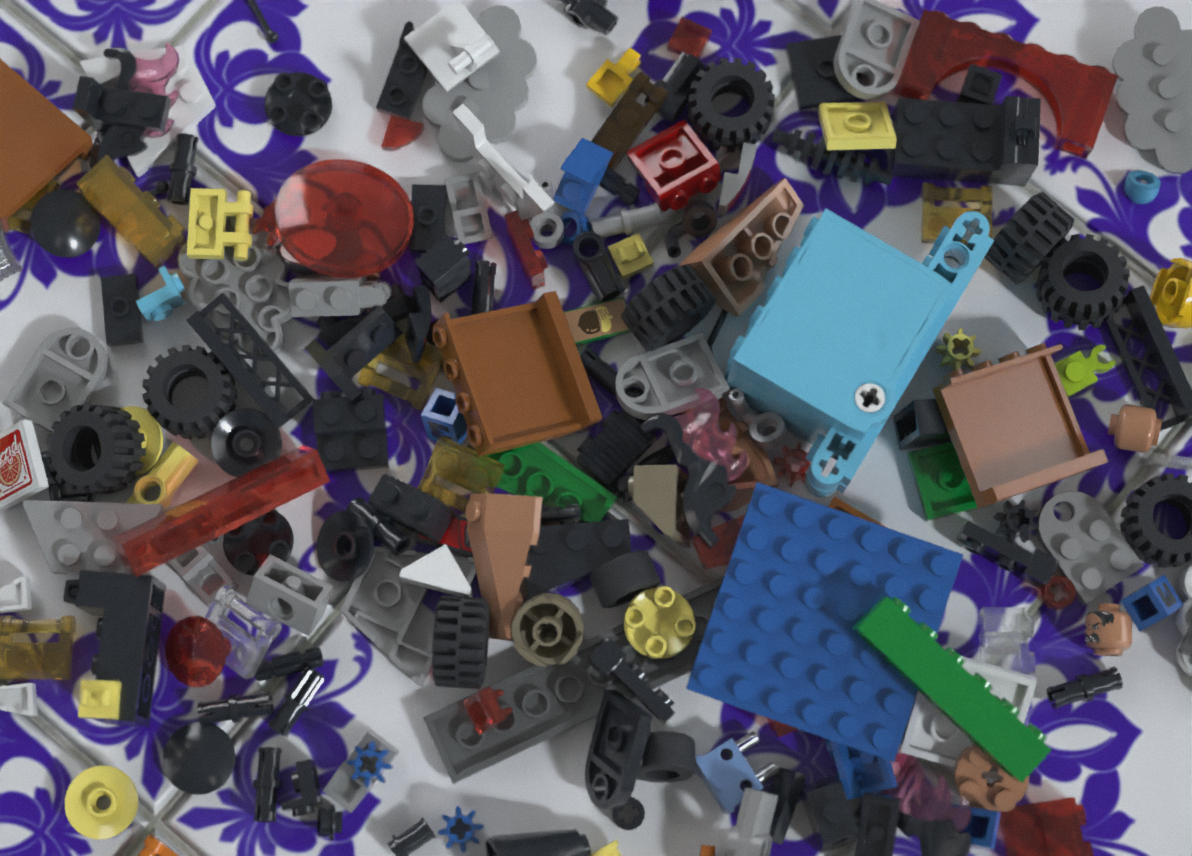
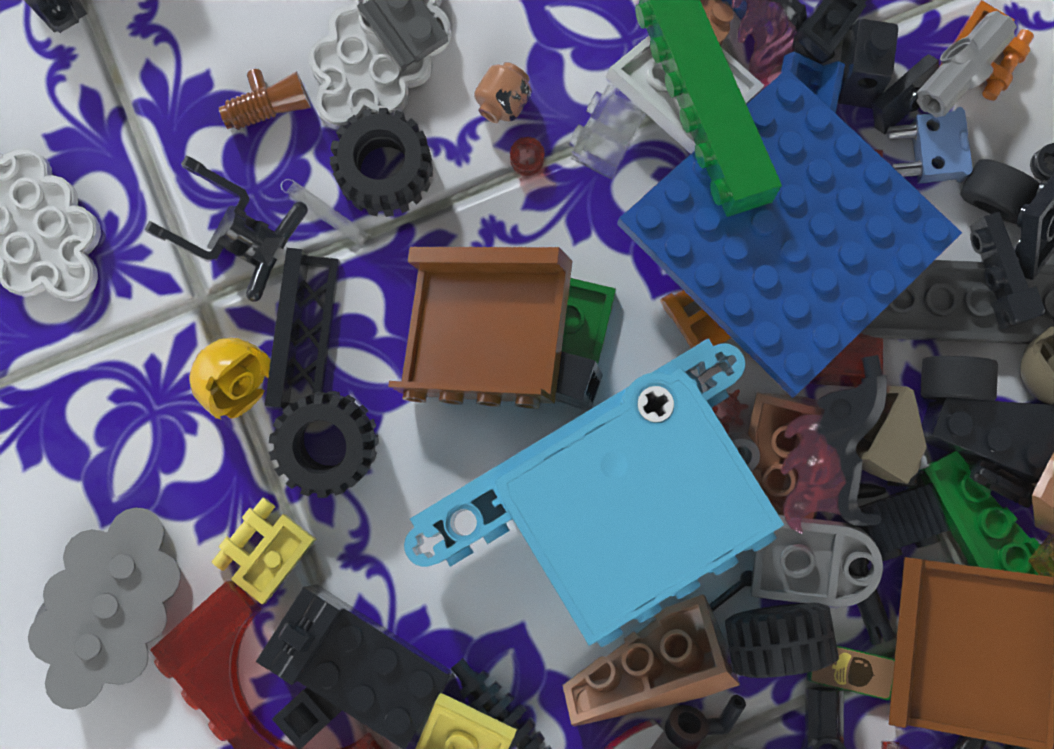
camera: 155 degrees left, 5 degrees up
light yellow tile [608,233,653,280] -> none
light yellow dish [623,586,696,659] -> none
clear yellow plate [921,183,993,245] -> none
light yellow gear [935,328,981,371] -> none
black plate [956,521,1059,589] -> none
black tyre [984,191,1075,285] -> none
black gear [993,499,1039,543] -> none
light grey plate [1036,491,1144,606] -> none
black pin [1046,666,1123,709] -> none
lime plate [1055,344,1116,398] -> none
nougat head [1108,404,1162,453] -> none
blue brick [1120,575,1183,632] -> none
dark azure piece [1124,170,1161,204] -> none
none -> light yellow plate [211,497,317,605]

